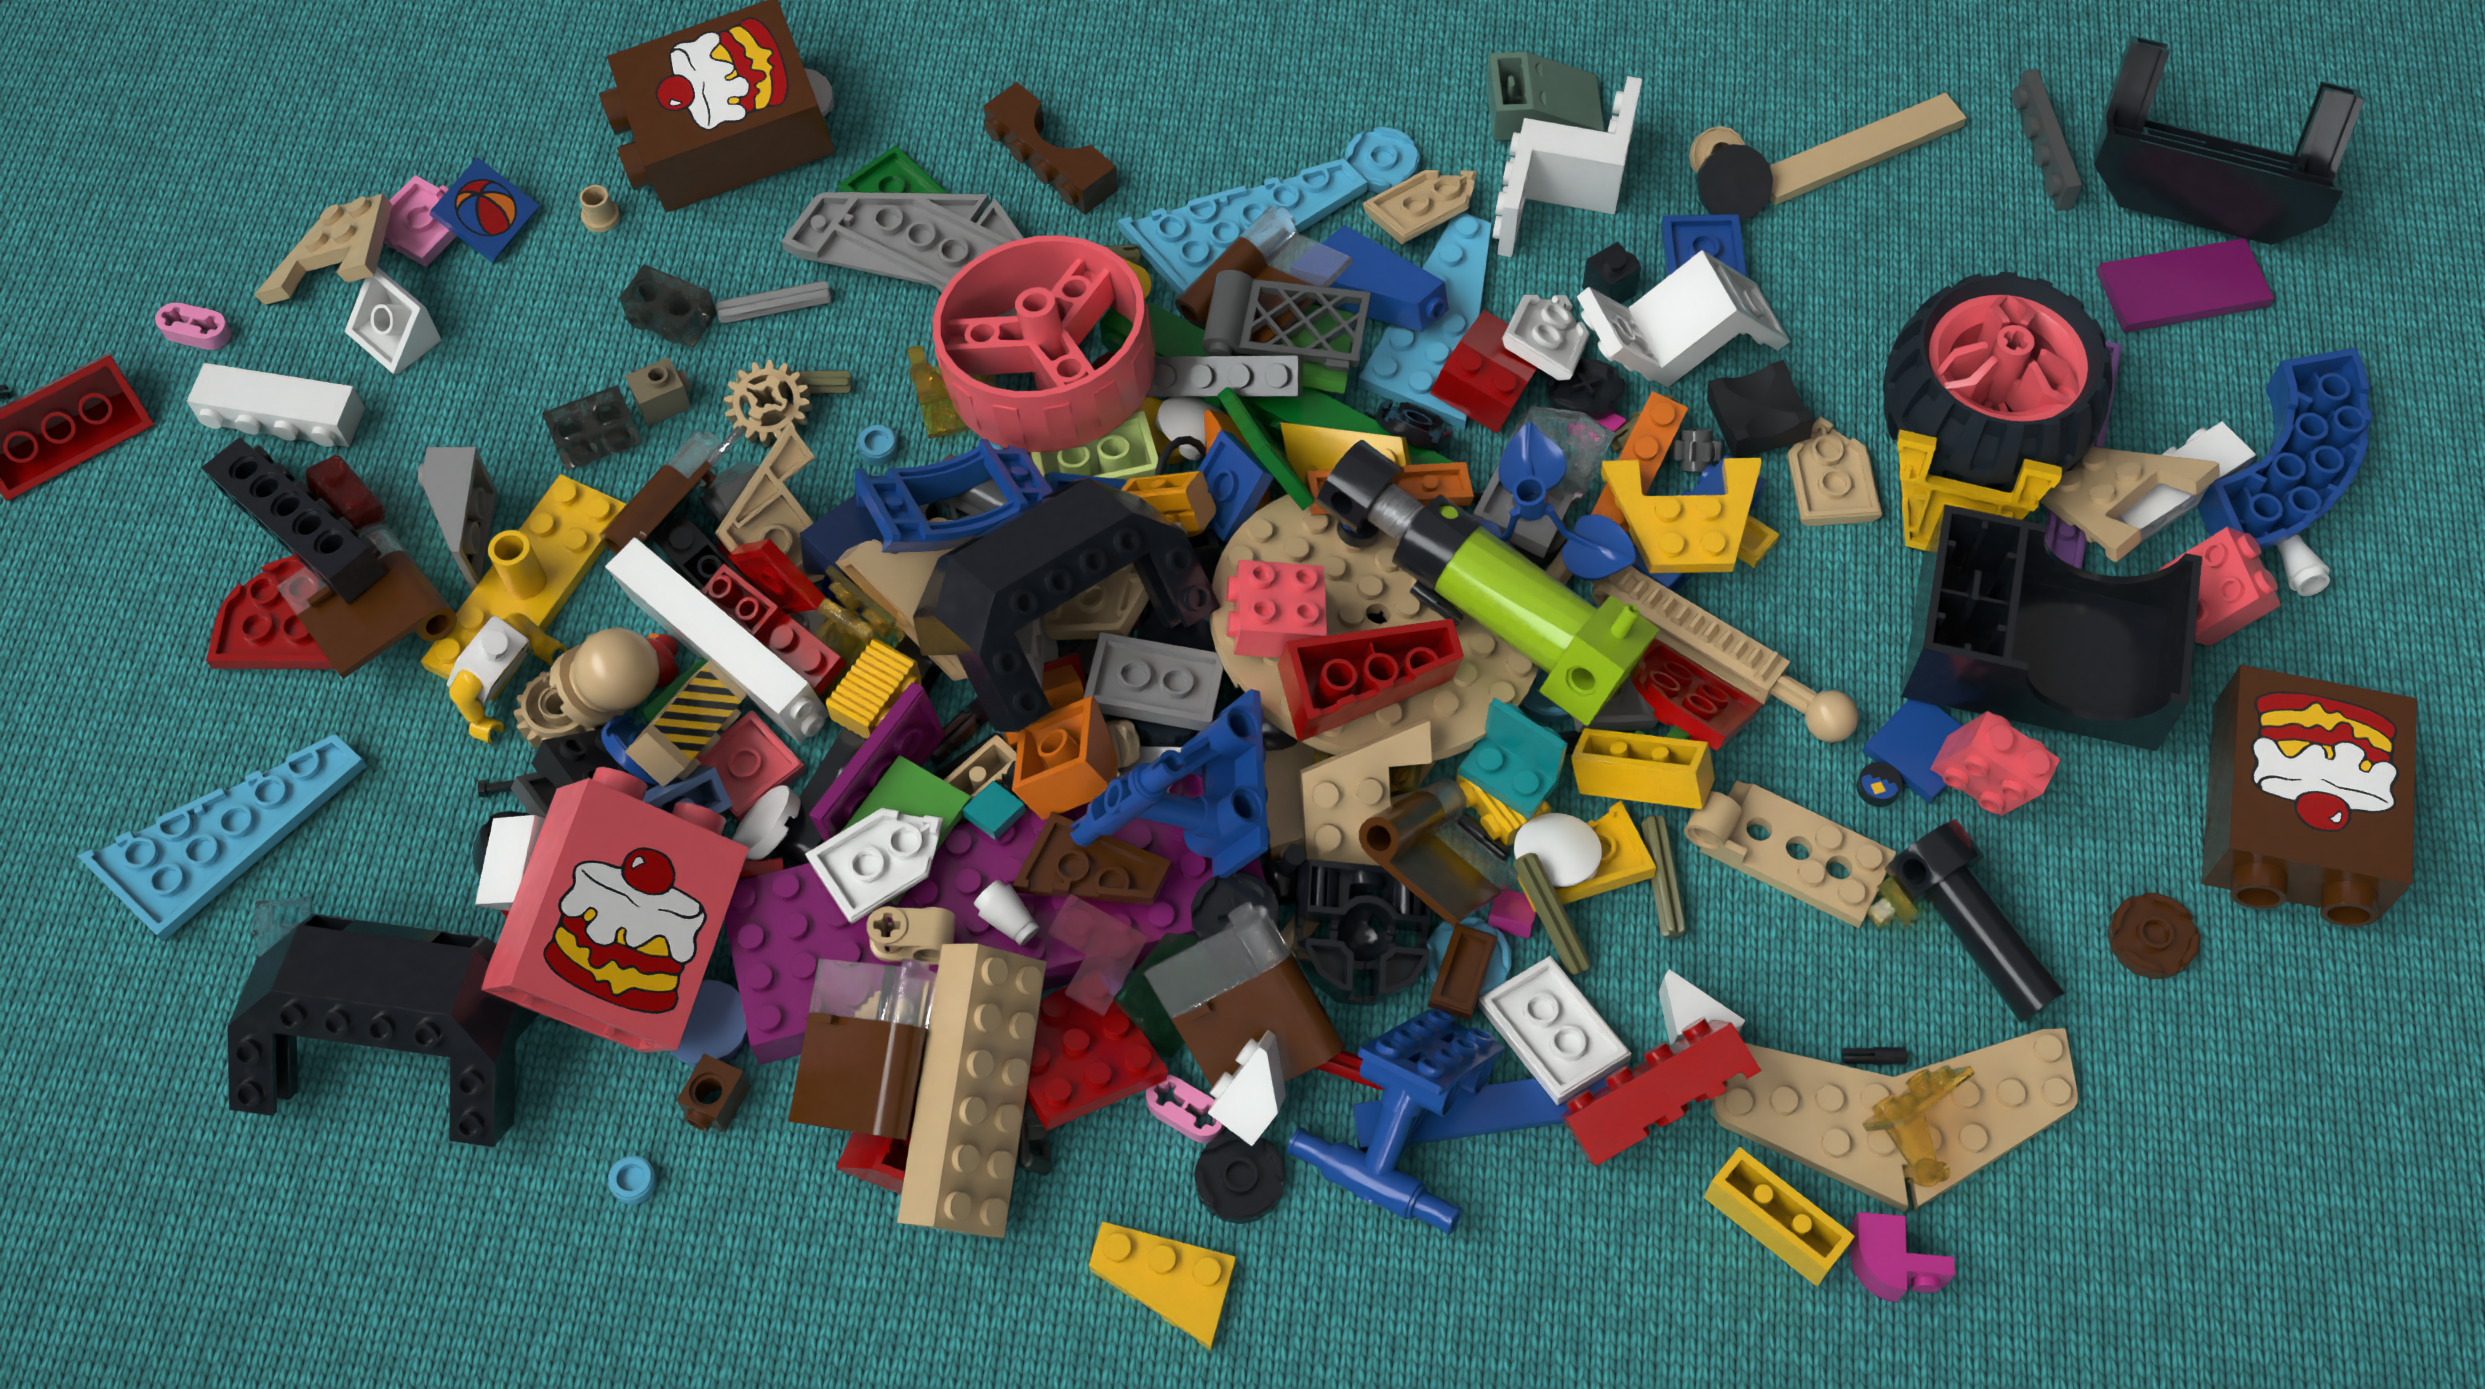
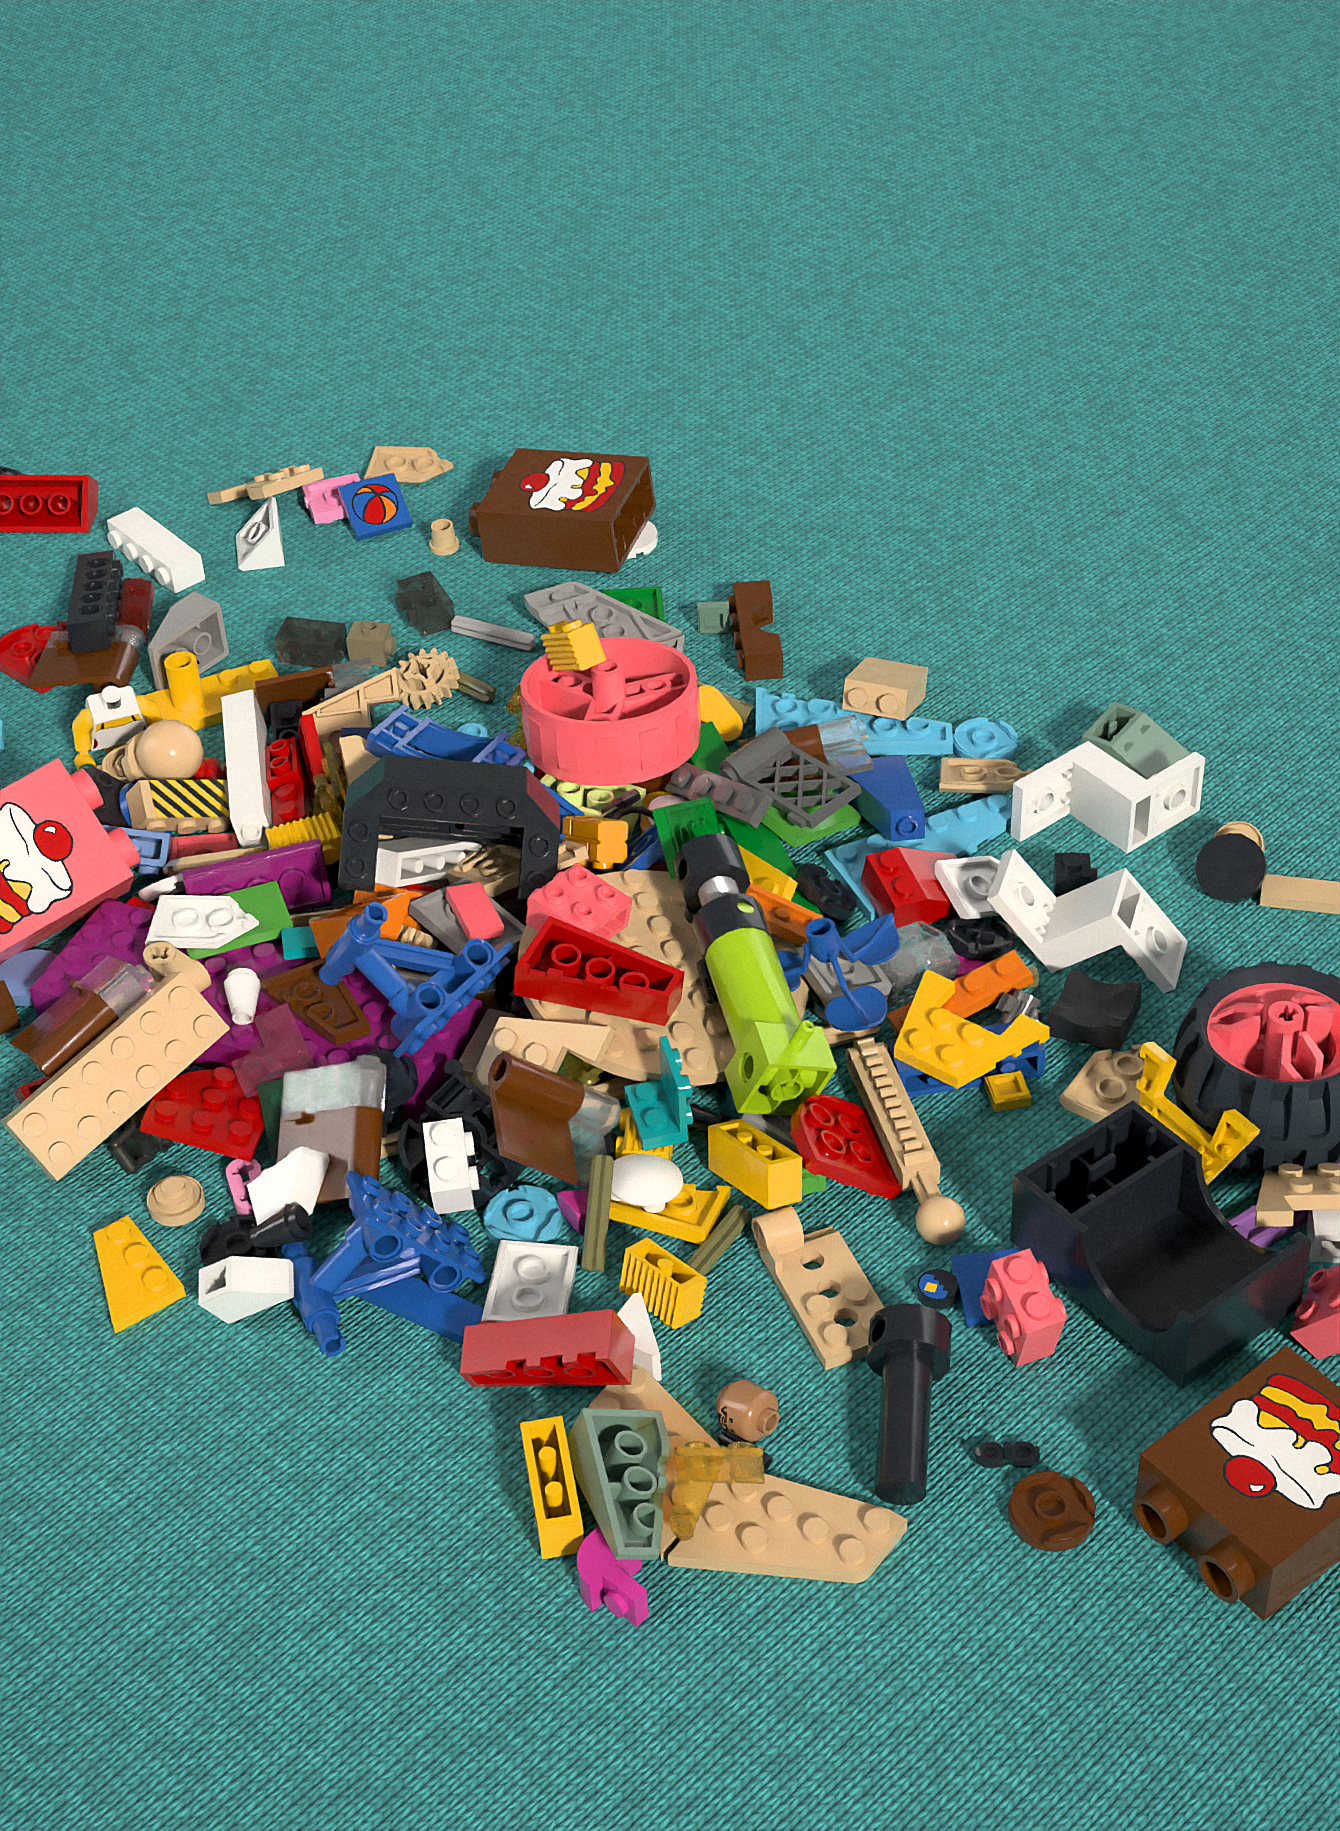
camera: 40 degrees right, 20 degrees down
bright pink beam [155,303,232,350] -> none
reddish brown tile [1428,924,1498,1021] -> none
blue plate [1661,214,1747,277] -> none
clear yellow tile [1867,877,1919,929] -> none
none -> tan plate [147,1175,205,1227]
none -> tan tile [163,847,268,875]
none -> white slope [198,1256,294,1324]
none -> black cone [250,1205,312,1251]
none -> tan tile [364,446,454,484]
none -> white brick [423,1118,479,1214]
none -> coral tile [446,882,504,941]
none -> yellow brick [540,619,606,672]
none -> sand green wedge [567,1408,671,1560]
none -> black pin [601,789,641,818]
none -> yellow brick [619,1237,708,1329]
none -> sand green tile [698,601,730,634]
none -> medium nougat head [715,1379,779,1442]
none -> tan brick [842,656,928,721]
none -> black piece [975,1441,1040,1468]

